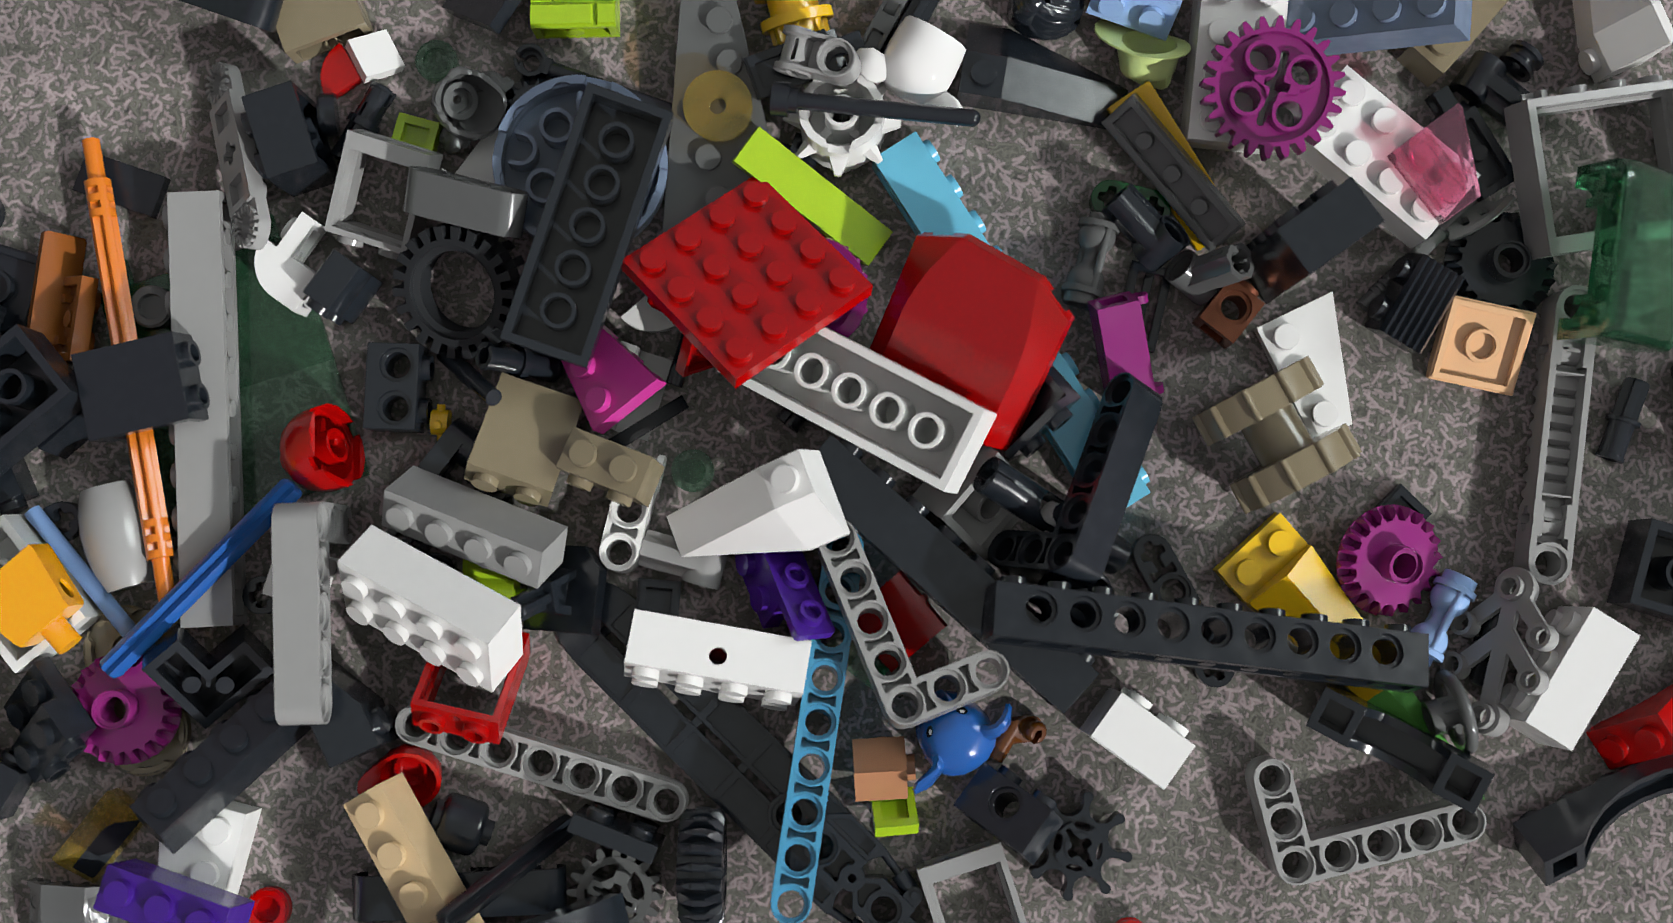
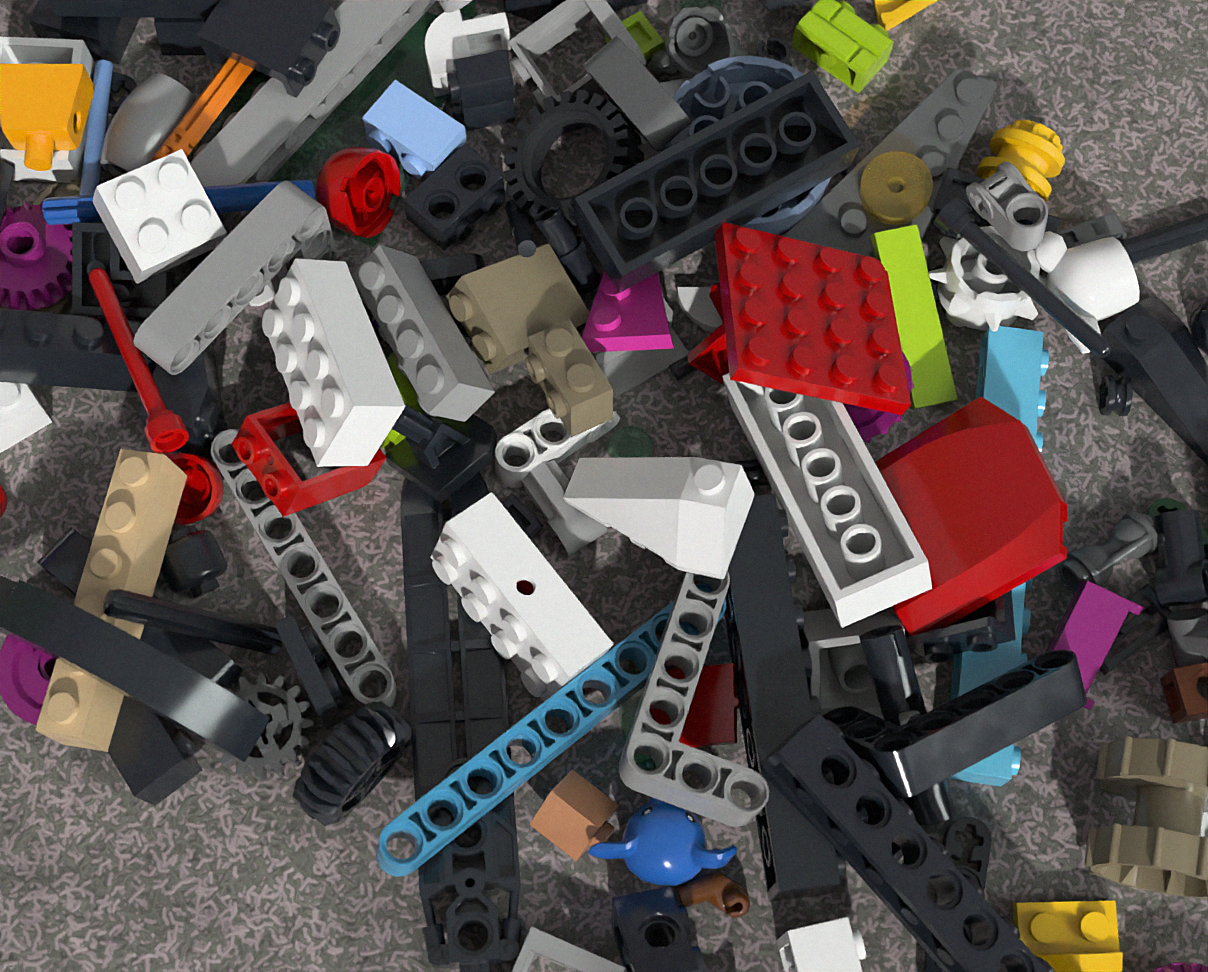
camera: 35 degrees right, 15 degrees down
yellow piece [430,404,452,441] -> none
black sticker [608,395,689,446] -> none
dark purple bracket [735,551,835,641] -> none
lime plate [870,786,919,837] -> none
none -> red piece [89,268,189,454]
none -> white brick [92,149,227,284]
none -> light blue brick [362,80,467,179]
none -> black bush [1099,375,1133,417]

